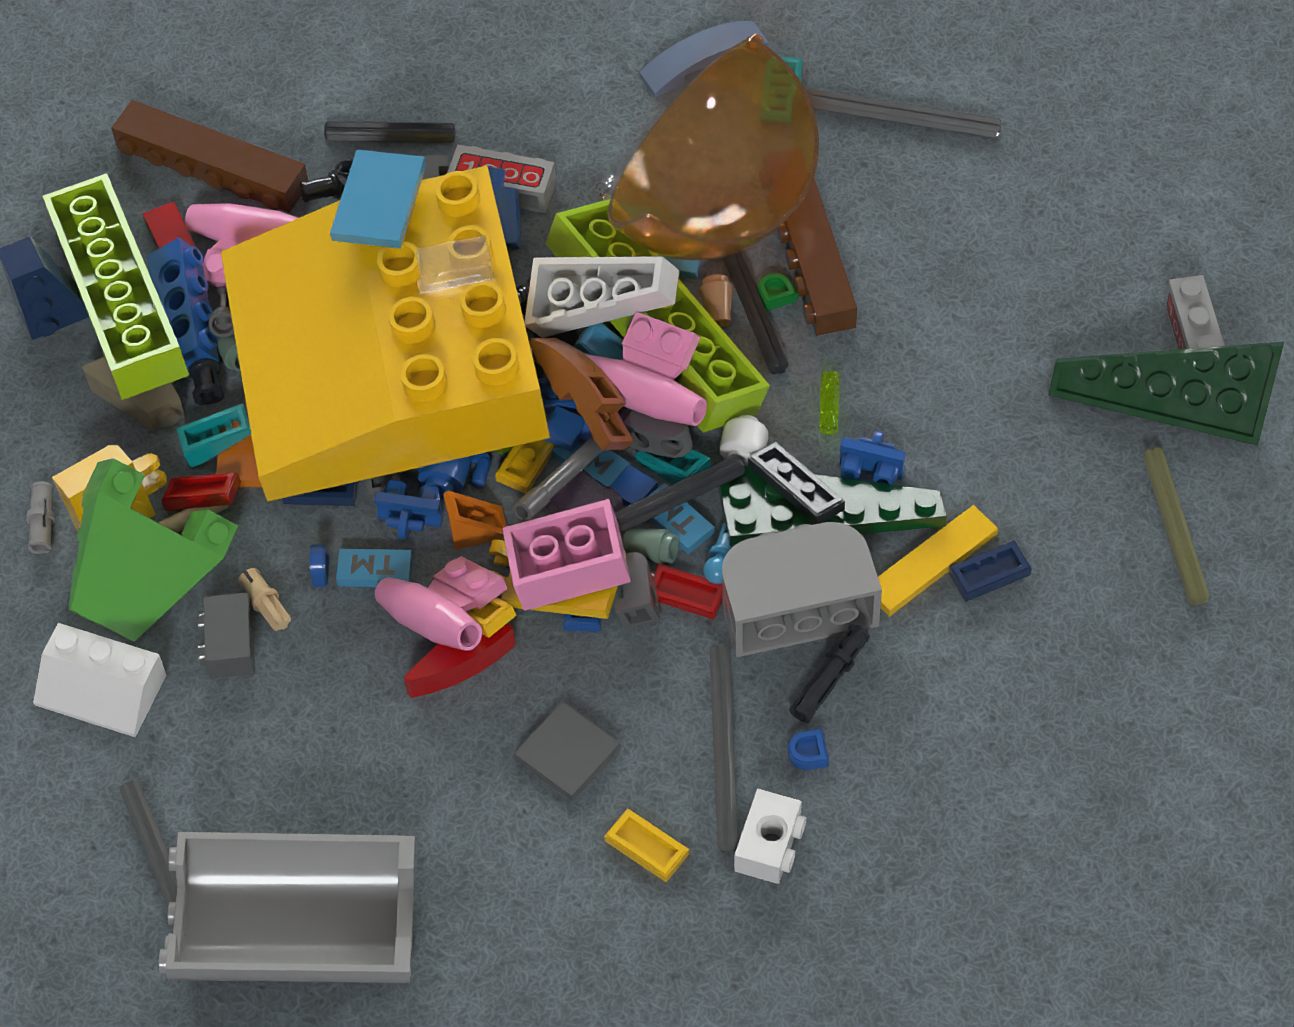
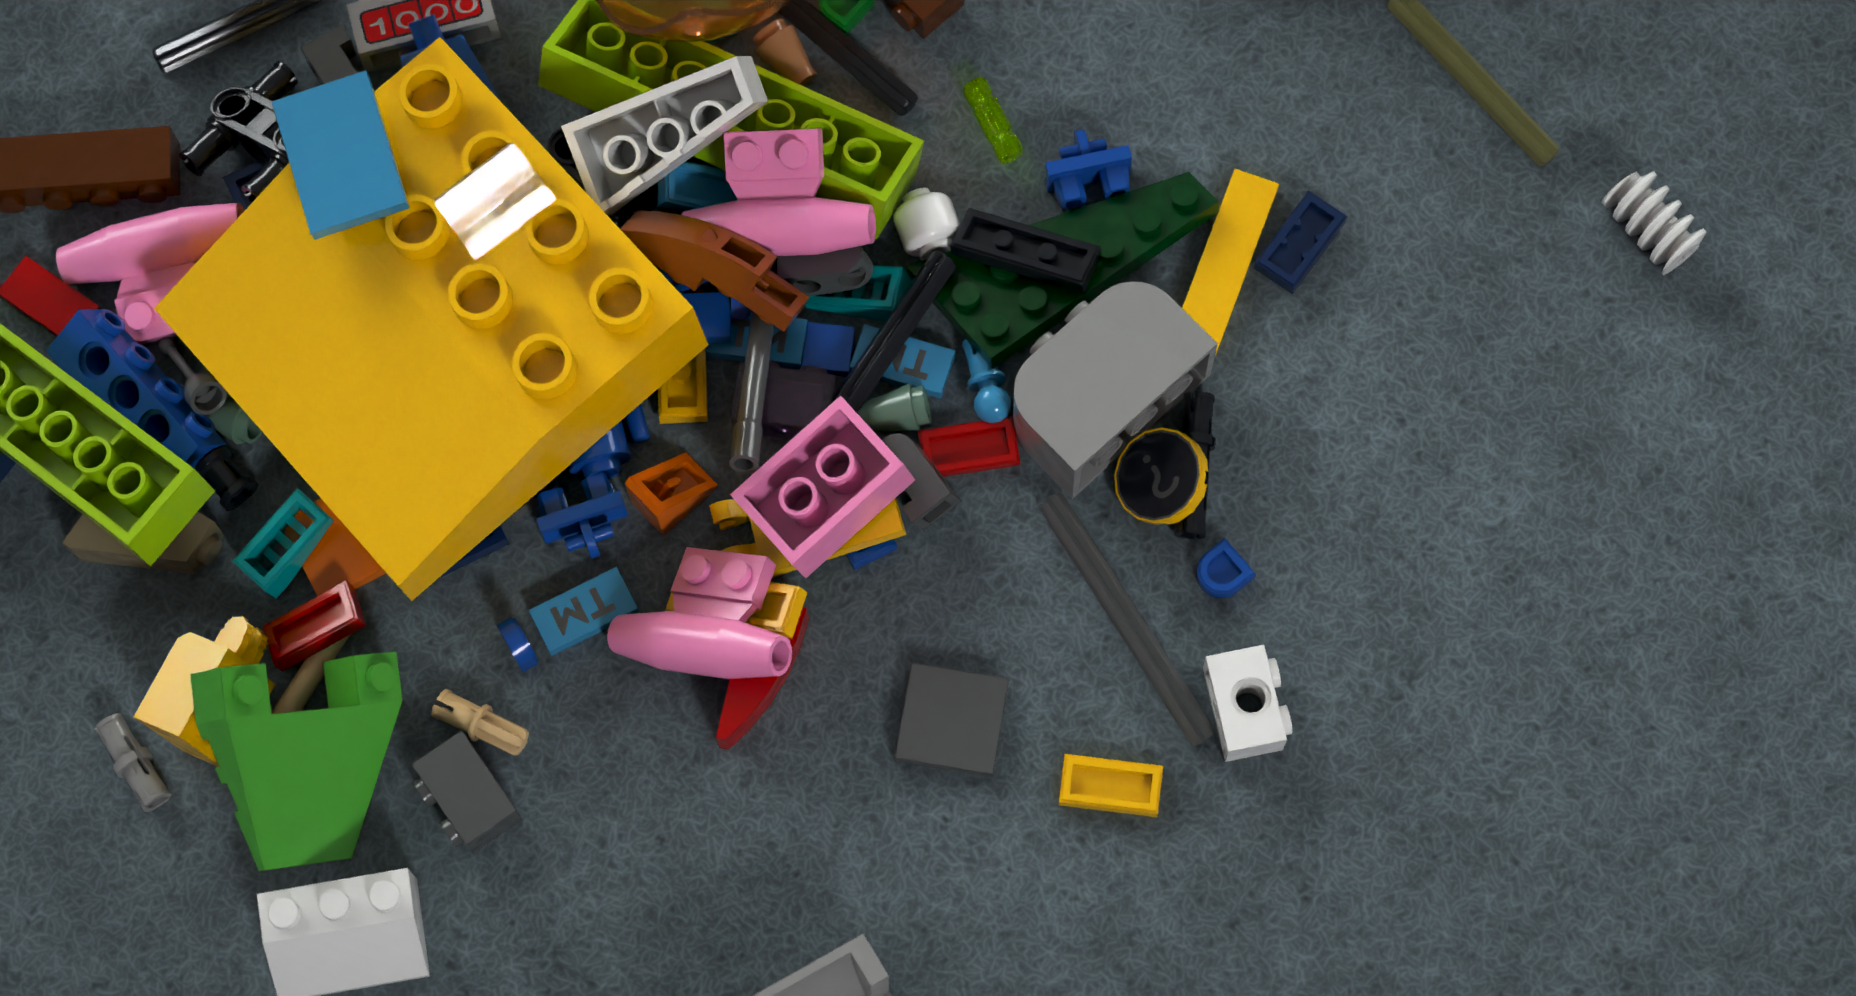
camera: 30 degrees left, 15 degrees up
none -> black tile [1114,427,1208,525]
none -> white piece [1601,171,1707,276]

